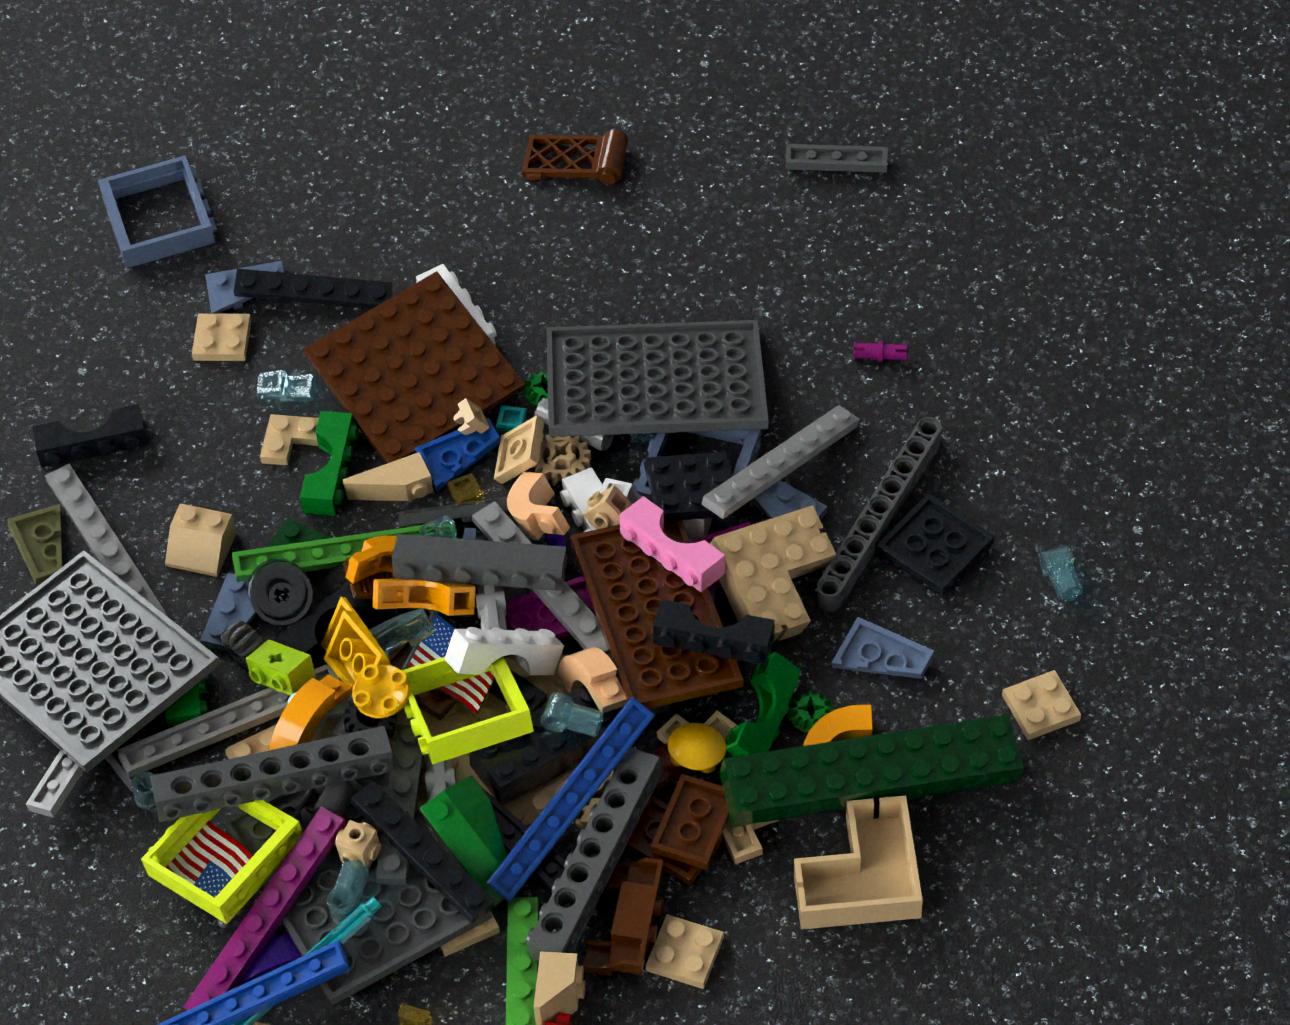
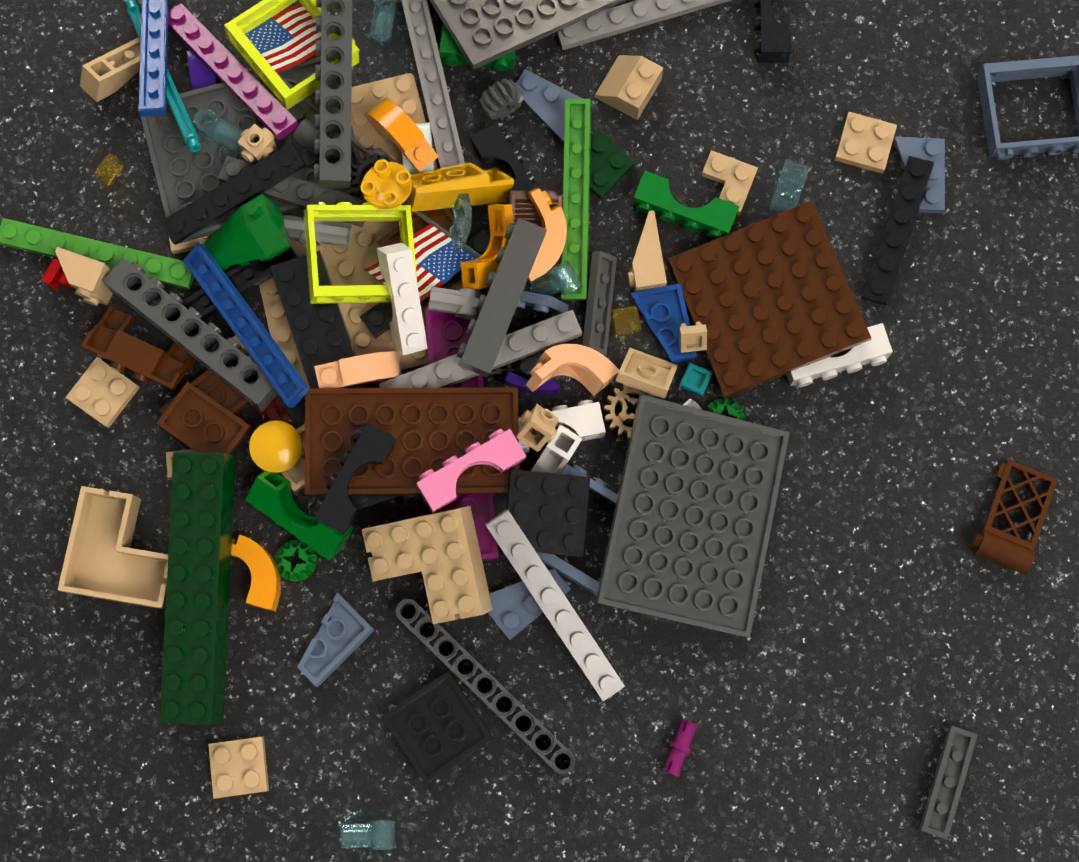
camera: 105 degrees right, 25 degrees up
lime brick [246,639,316,696] -> none
black wheel [247,558,313,625] -> none
clear light blue piece [540,693,604,737] -> none

